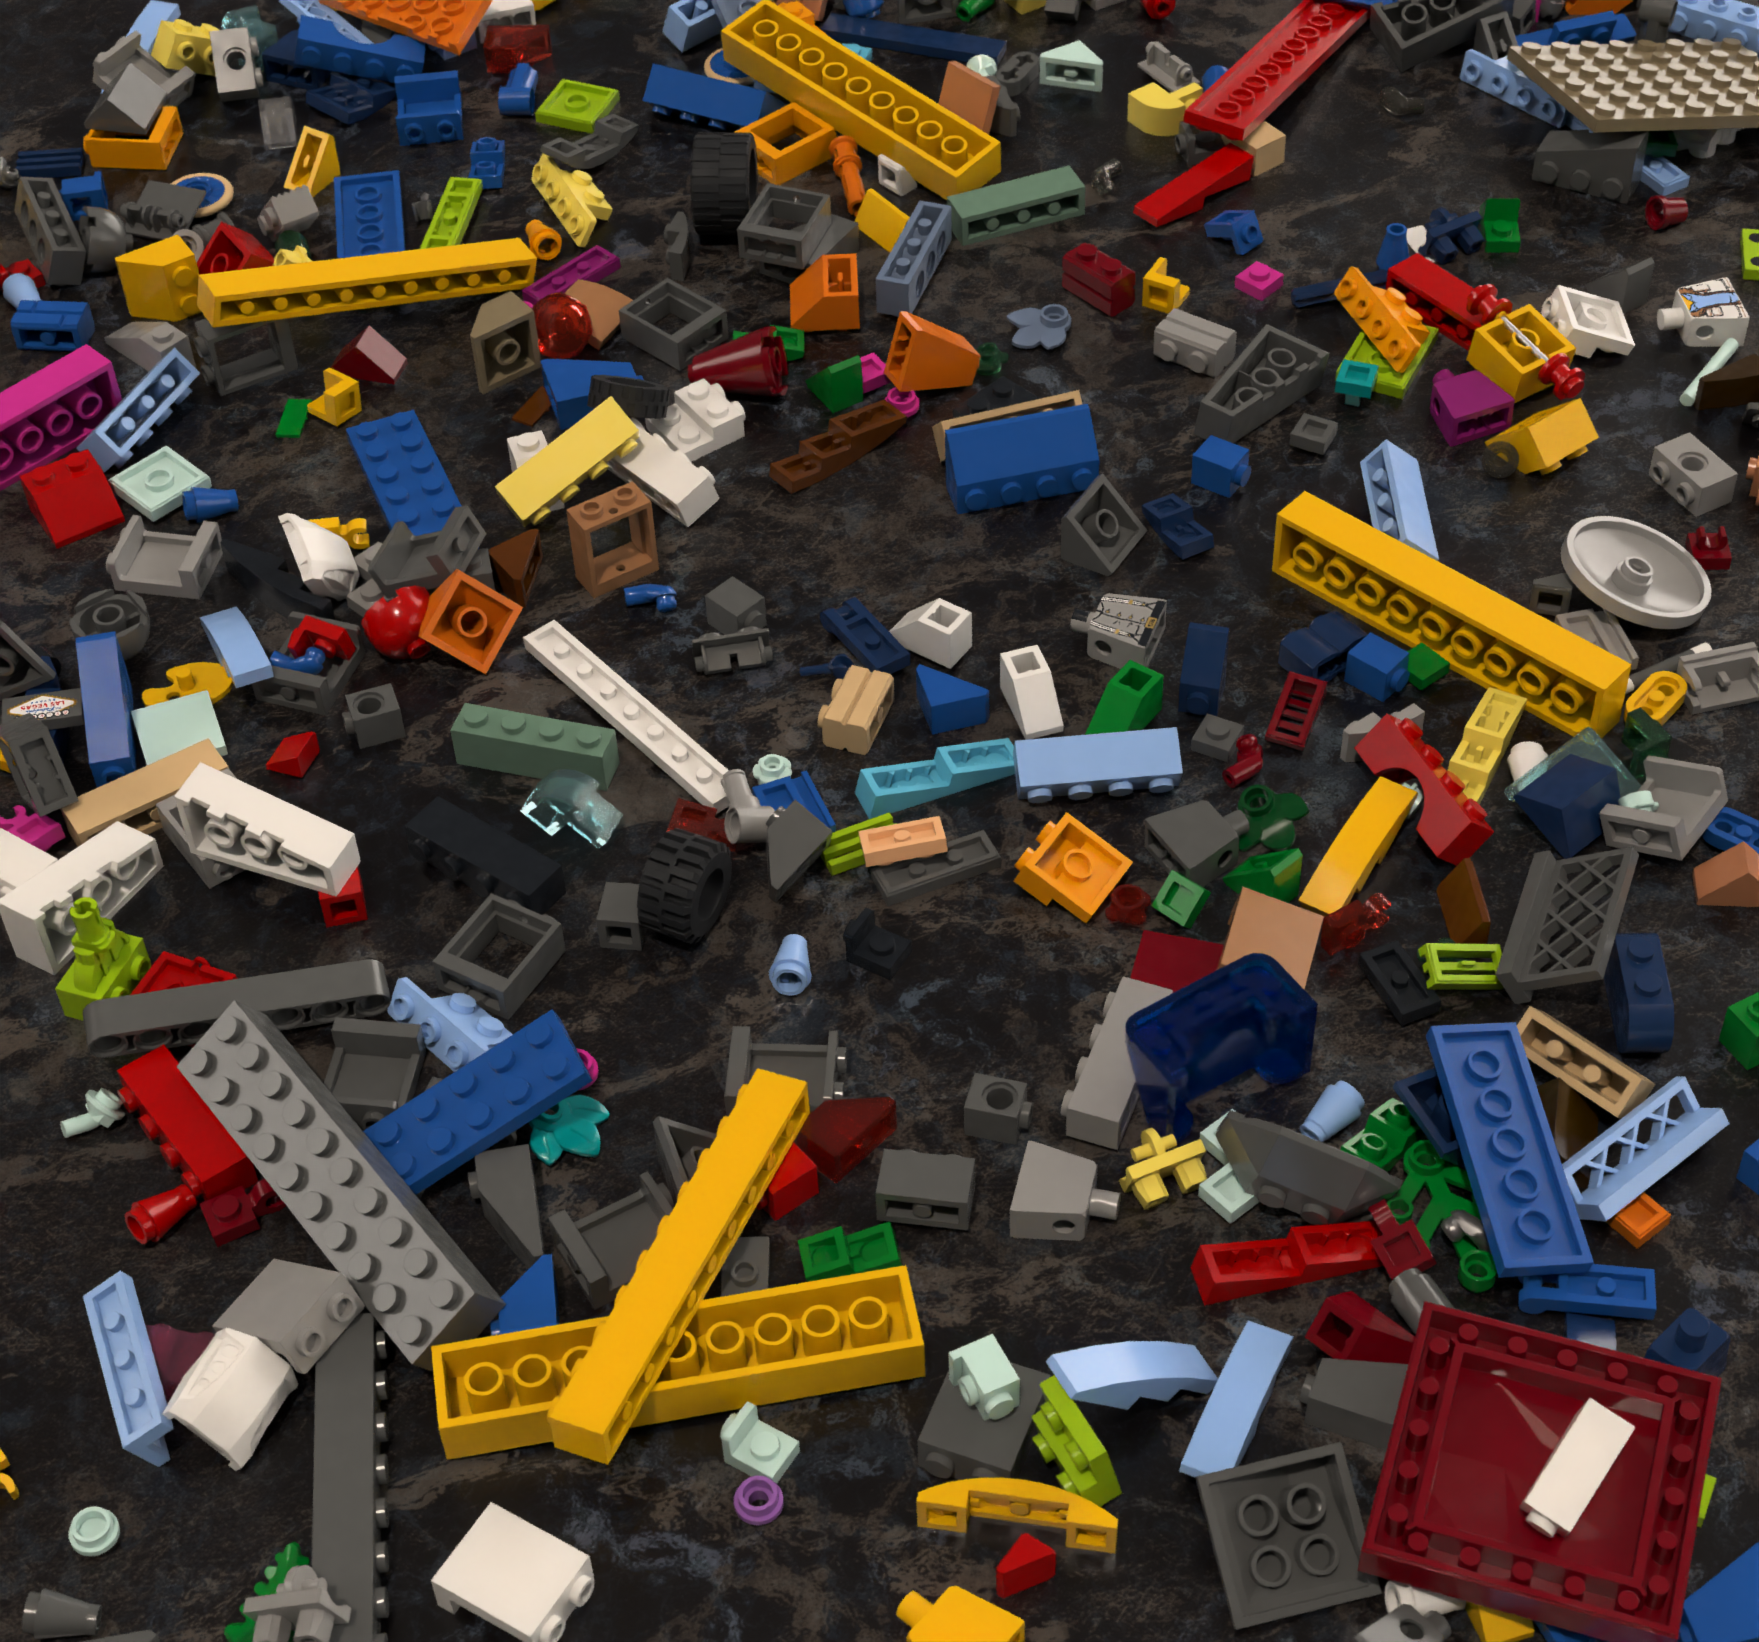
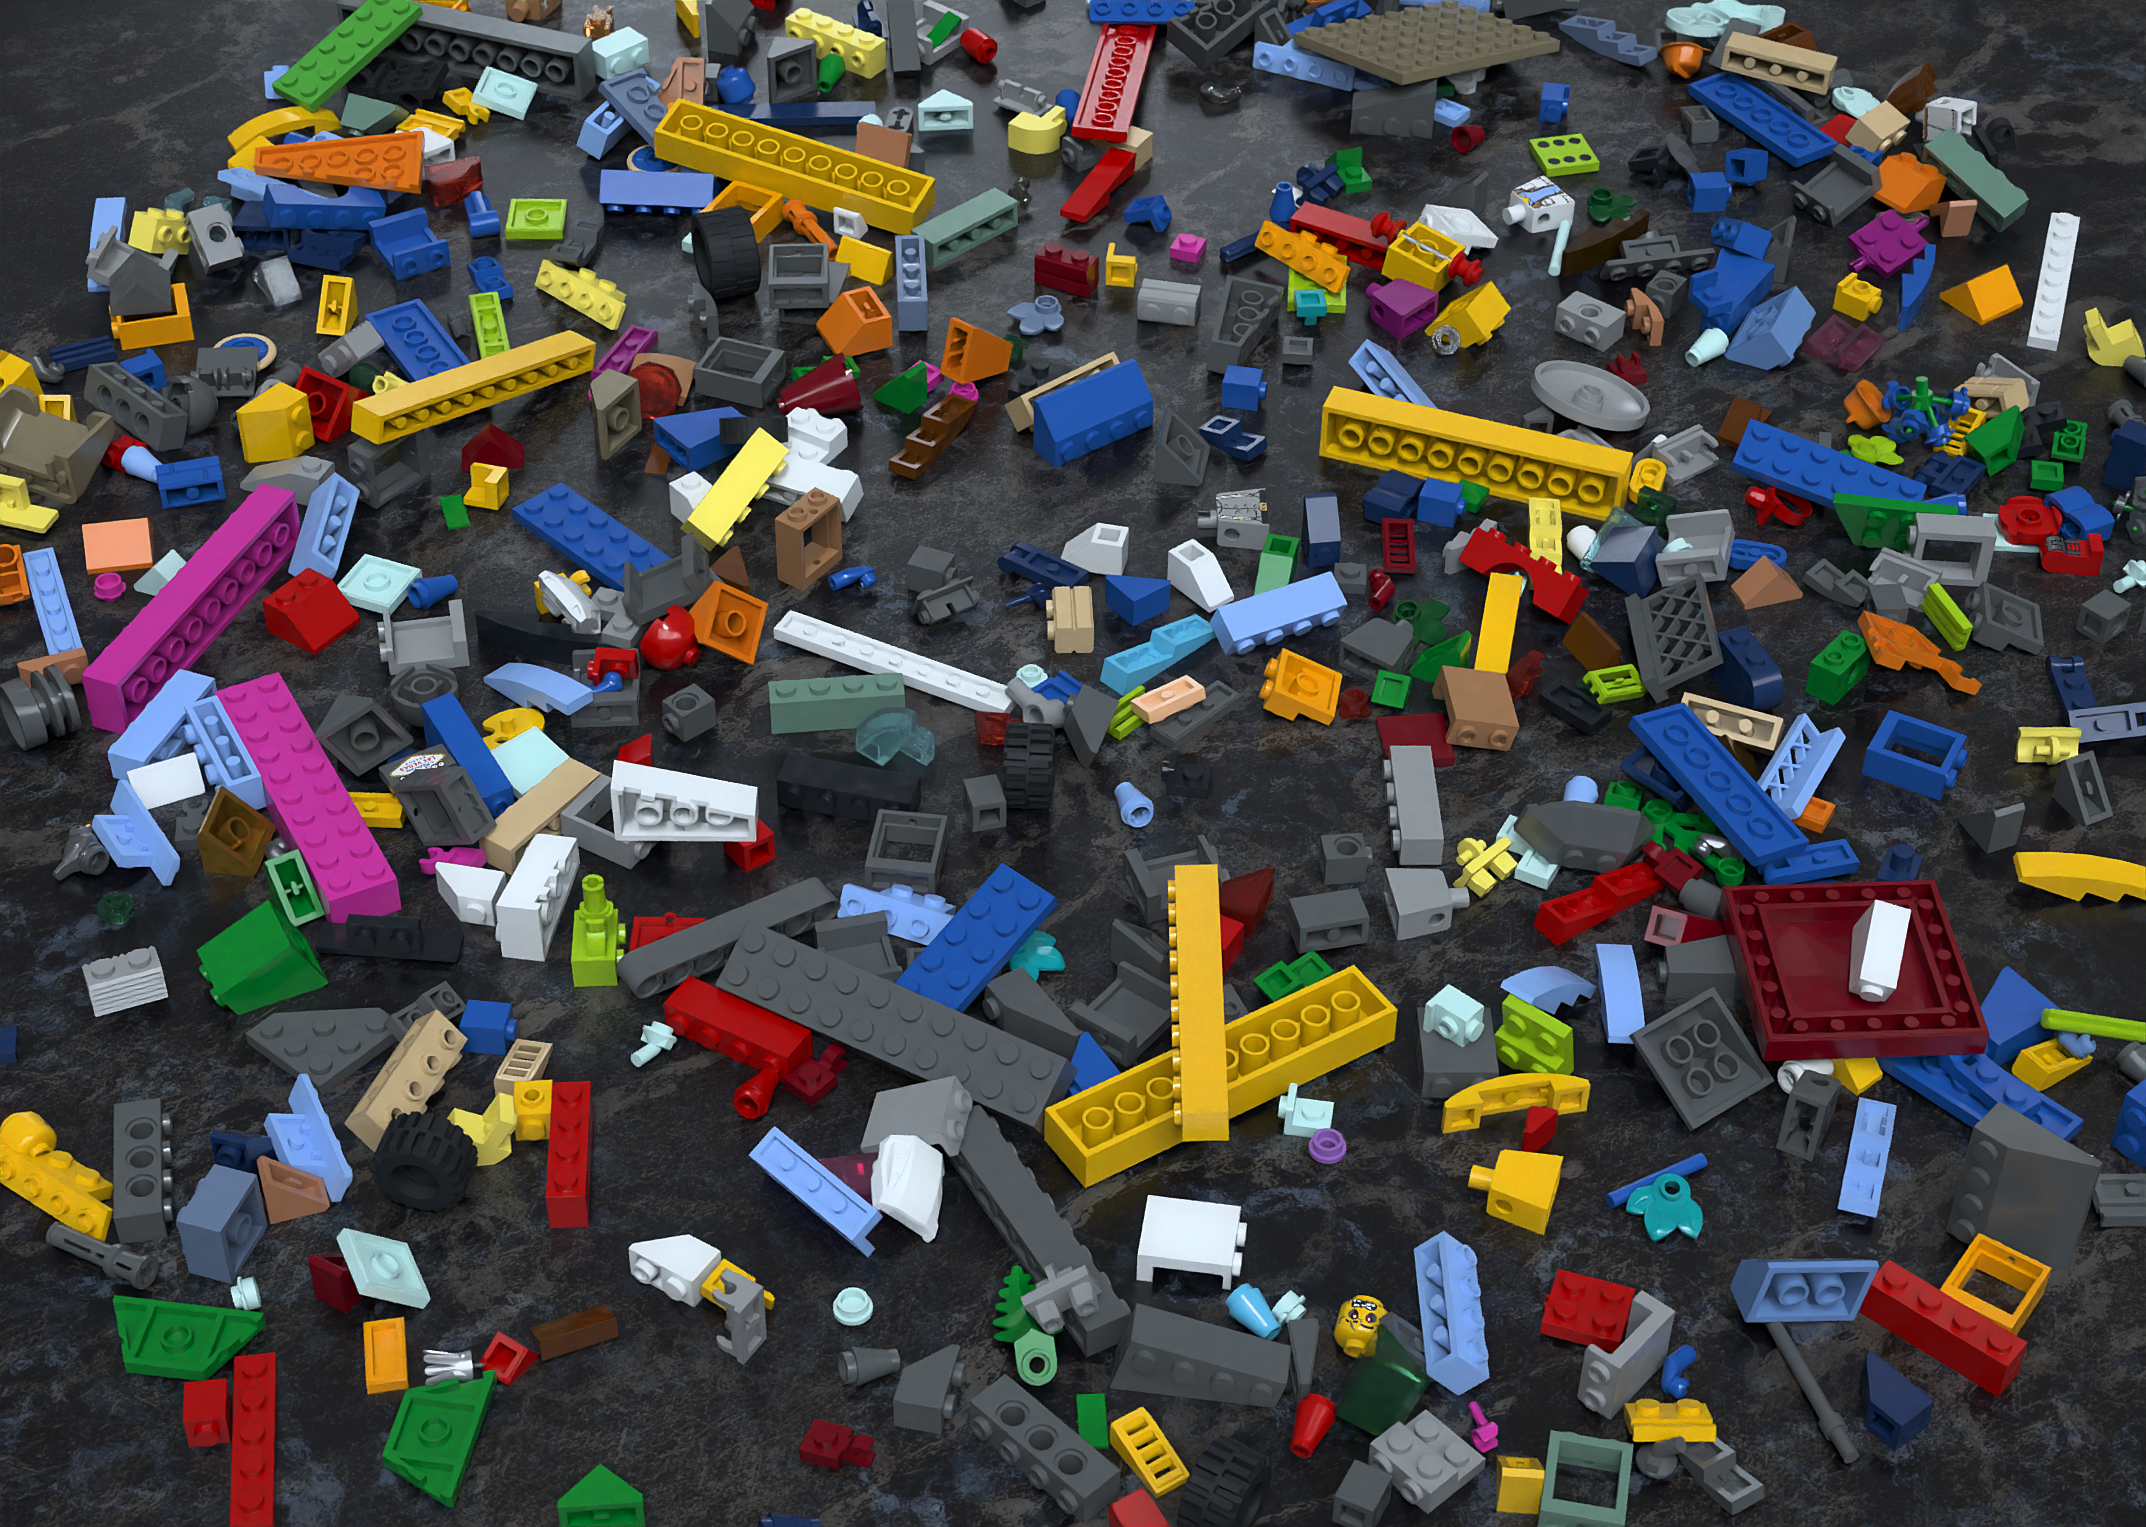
camera: 25 degrees left, 5 degrees down
light orange cone [526,220,562,260] -> none
clear blue windscreen [1125,953,1318,1143] -> none

